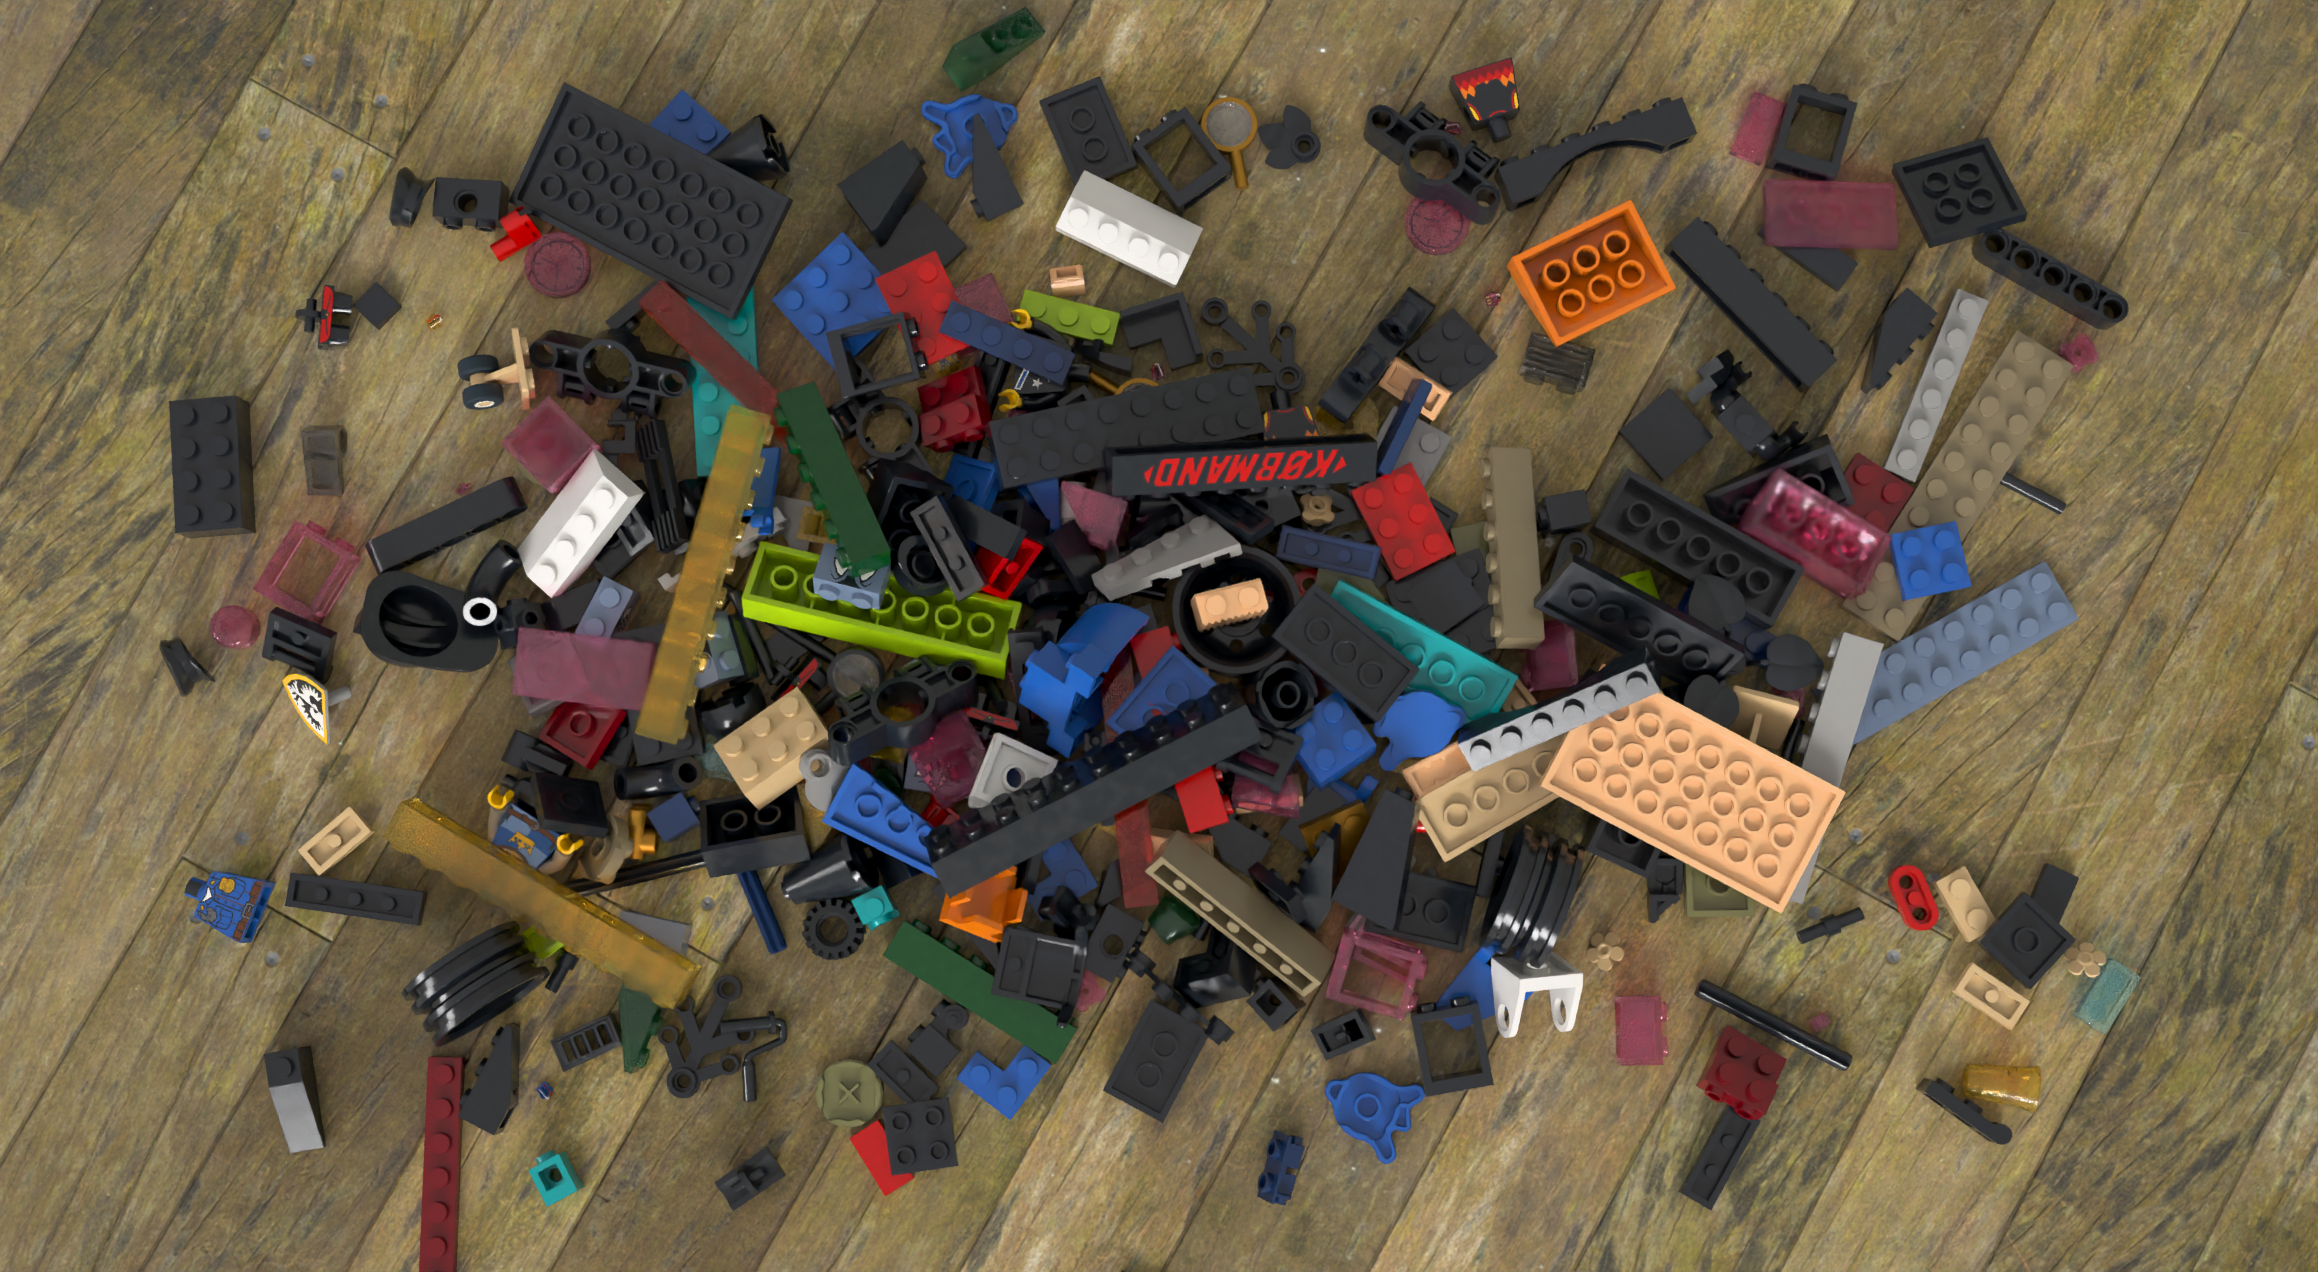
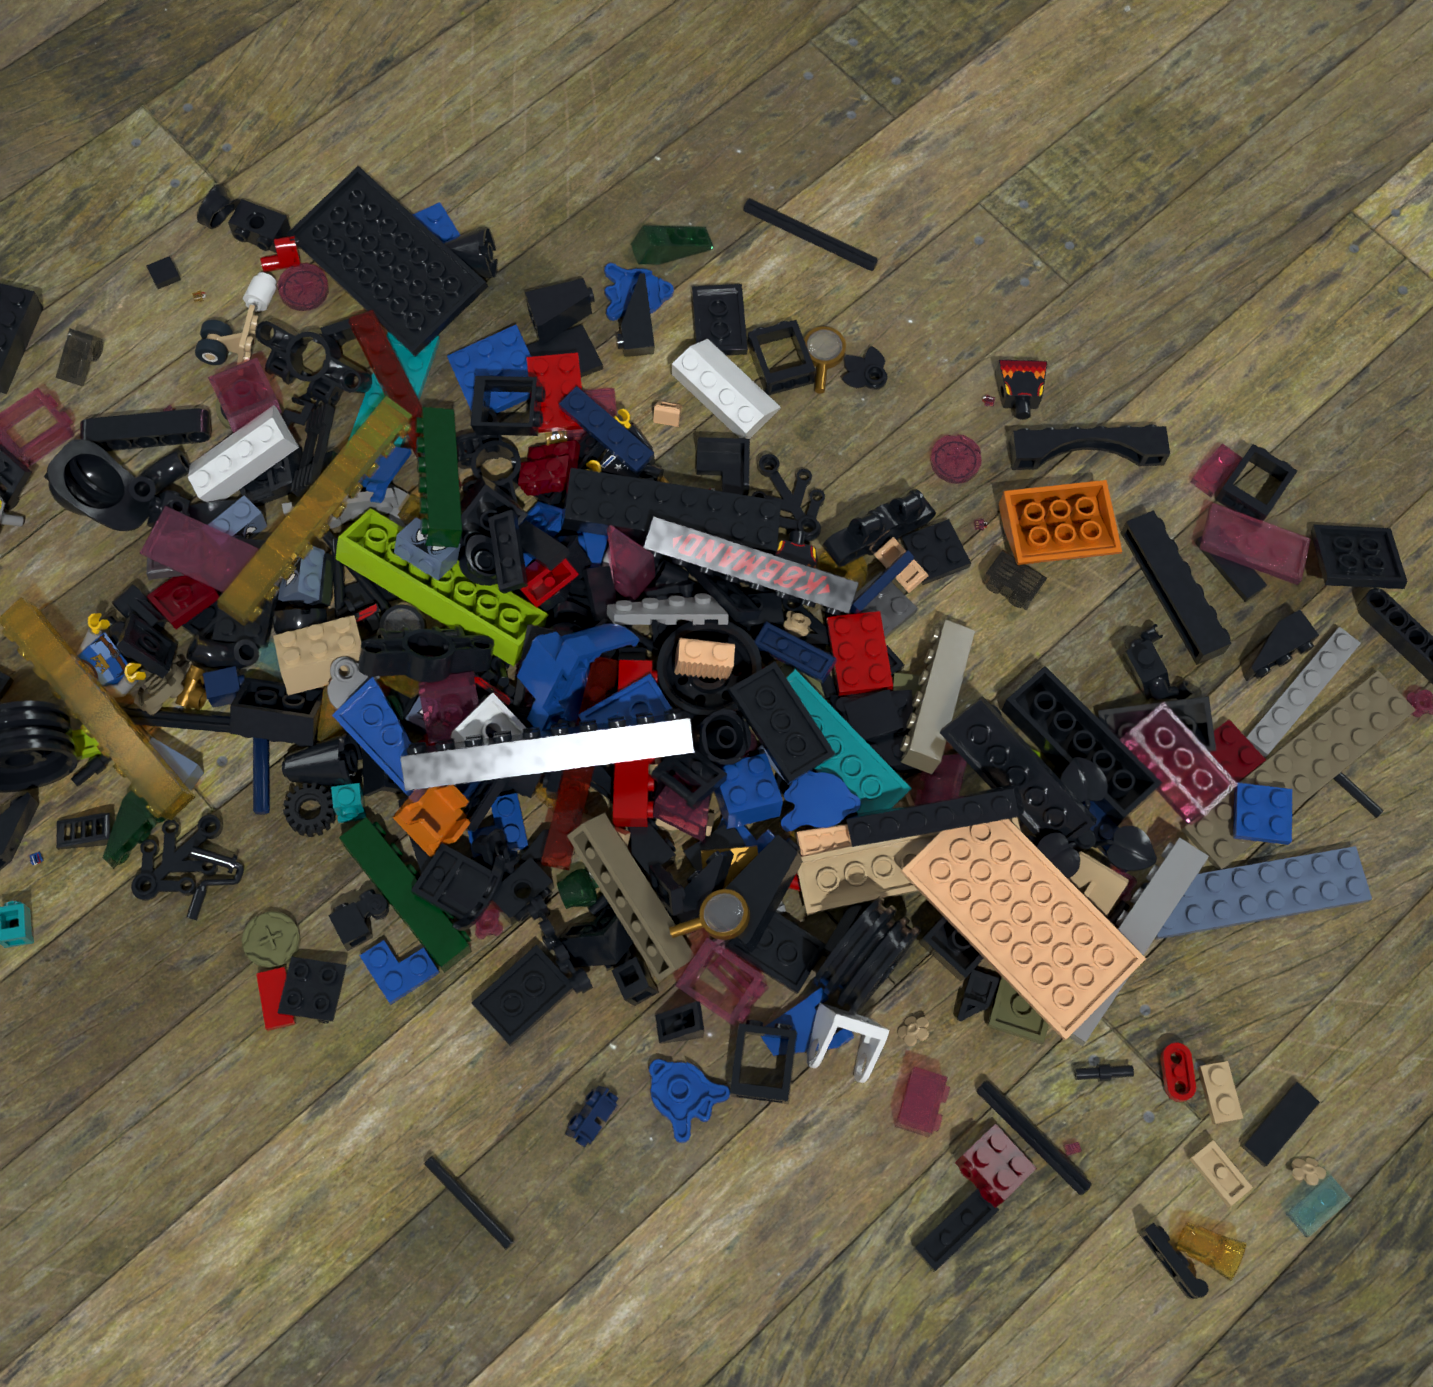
camera: 10 degrees right, 15 degrees down
black hips [295,285,353,350] -> none
black hips [714,1147,786,1211] -> none
black plate [867,1040,940,1103] -> none
lime plate [1016,289,1120,348] -> none
black slope [1075,339,1134,377] -> none
black piece [1363,101,1501,225] -> none
black brick [1535,489,1592,539] -> none
black tile [1618,388,1713,481] -> none
black slope [1686,349,1734,404] -> none
black plate [1976,892,2076,989] -> none
none -> white brick [243,272,276,312]
none -> piece [669,889,750,940]

